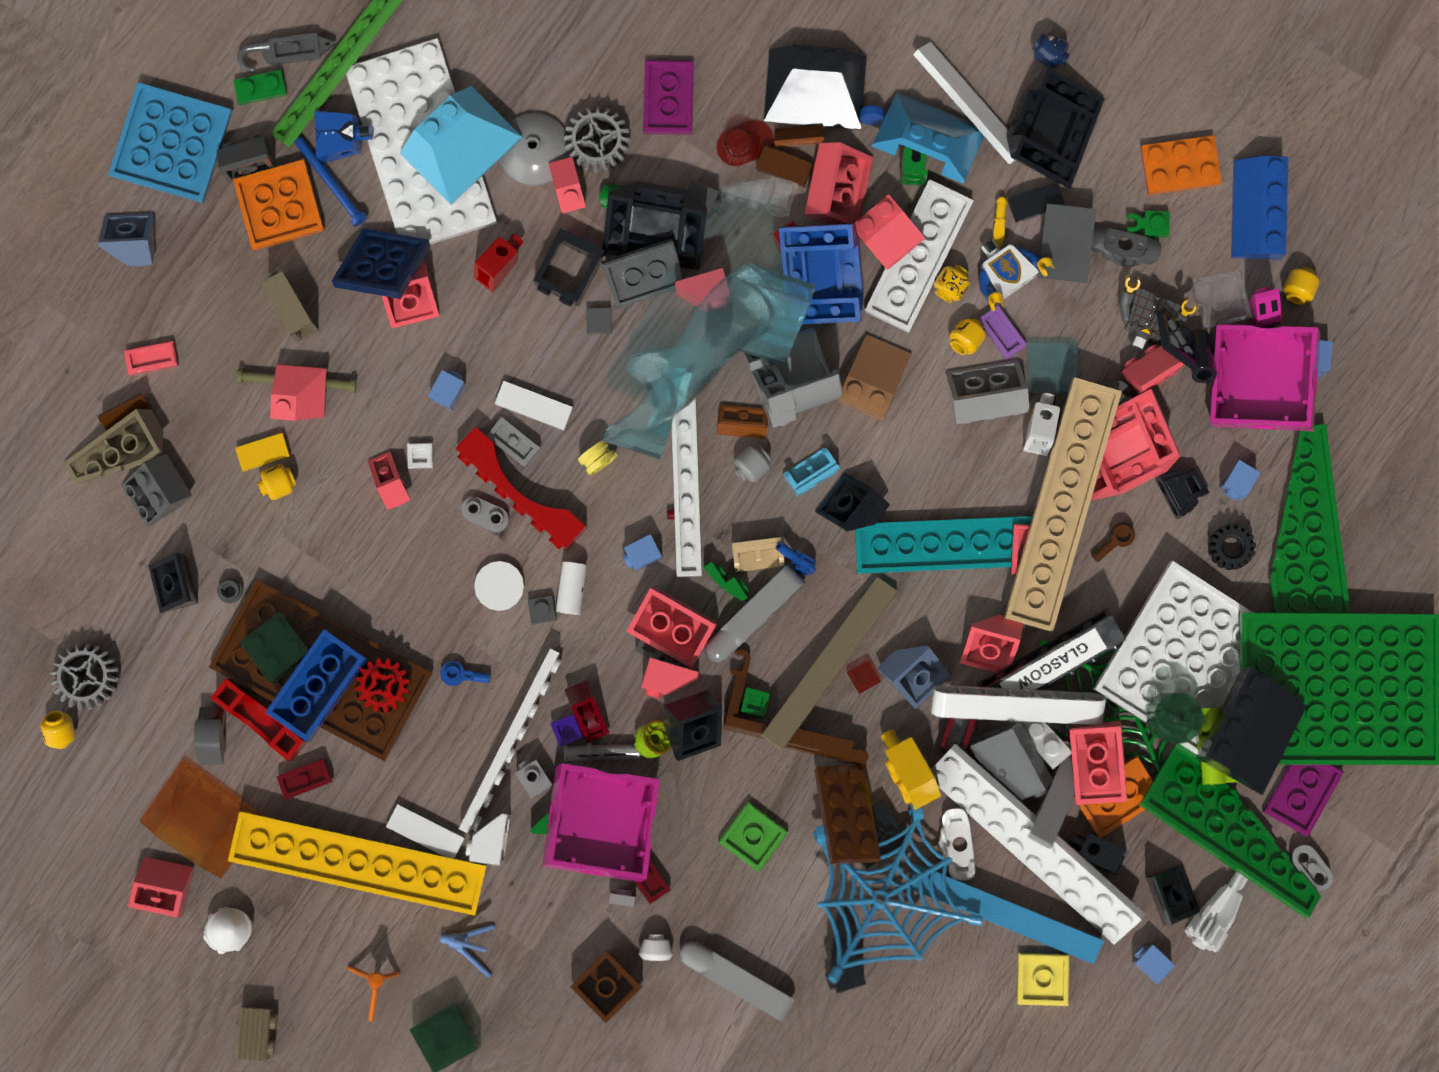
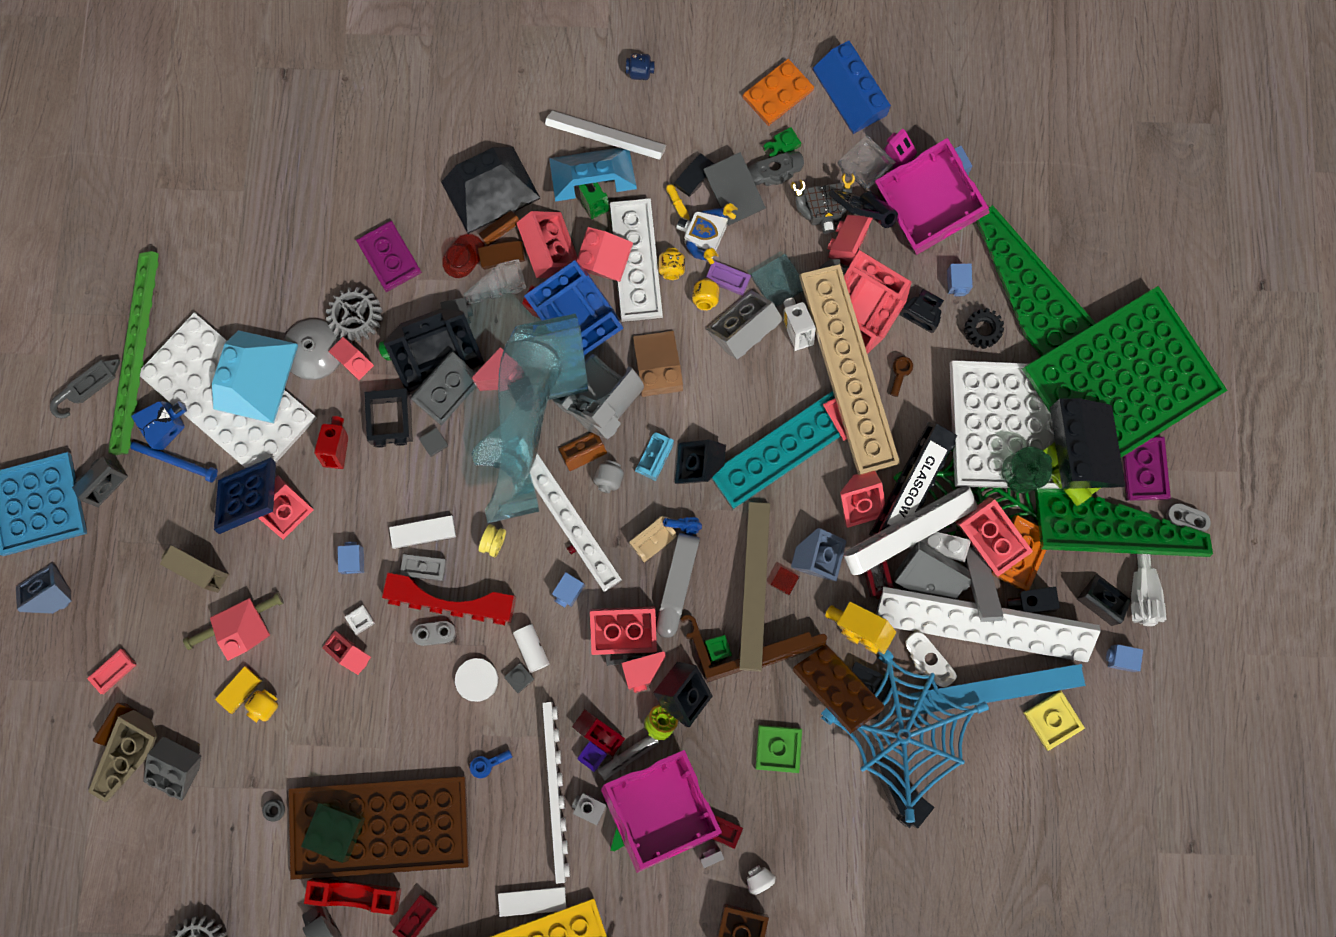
camera: 35 degrees left, 5 degrees down
black slope [148,553,198,613] -> none
green plate [233,70,287,106] -> none
orange plate [233,159,325,251] -> none
blue slope [265,629,369,742] -> none
red gear [355,658,411,713] -> none
white slope [466,814,511,865] -> none
light grey piece [680,941,796,1022] -> none
green slope [704,562,749,602] -> none
blue tile [860,105,885,125] -> none
black slope [1007,67,1105,188] -> none
yellow head [1283,267,1320,305] -> none

